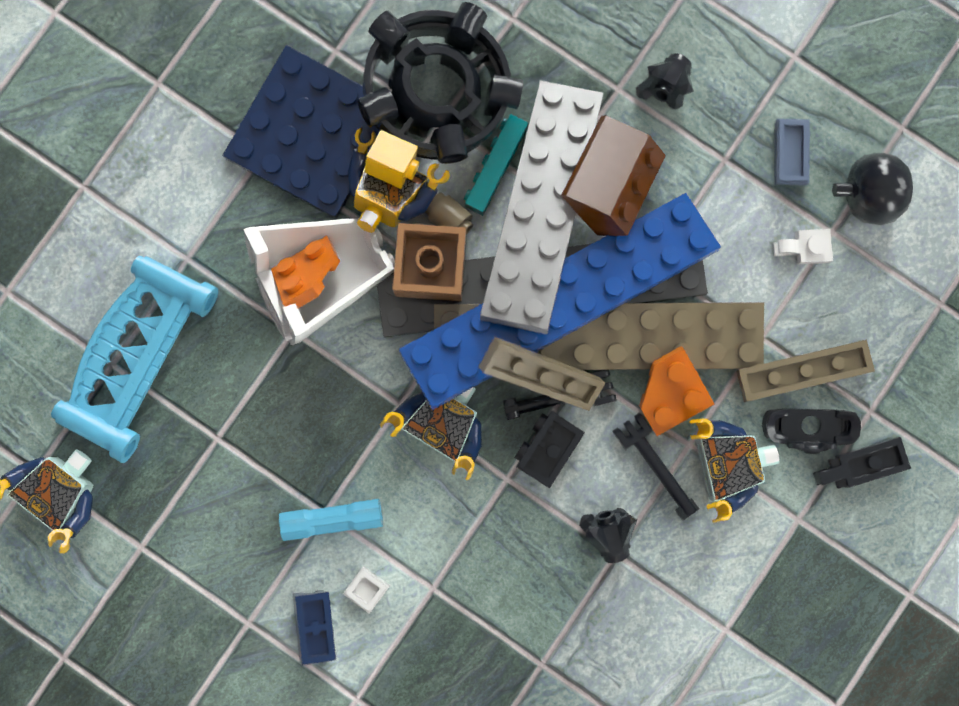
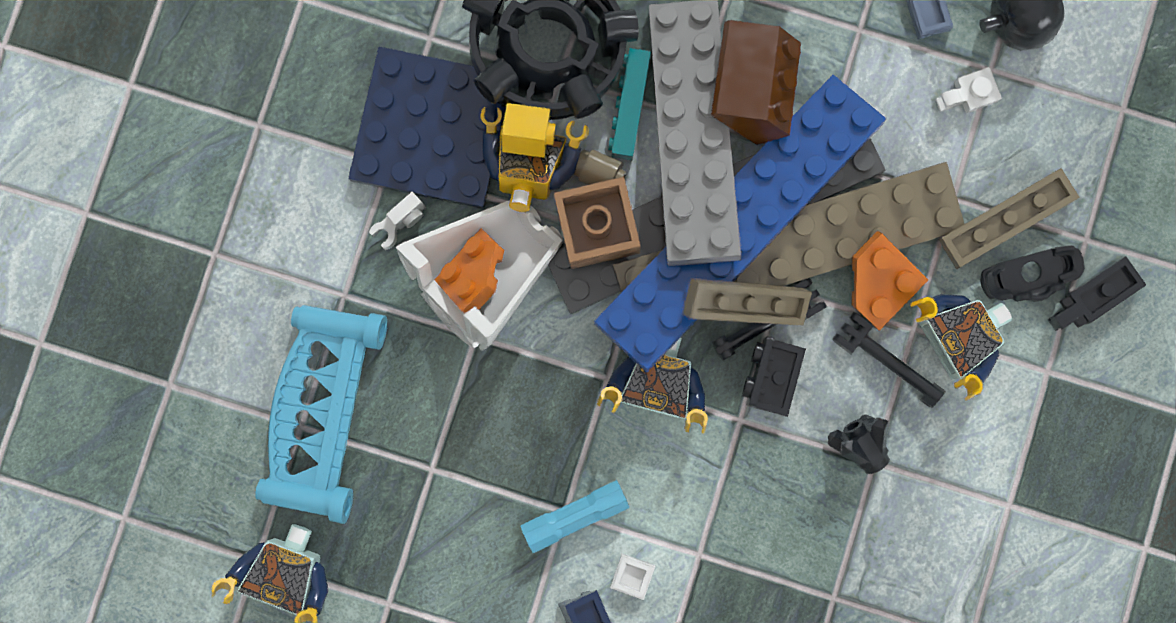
camera: 10 degrees left, 0 degrees up
none -> white plate [369,192,426,250]

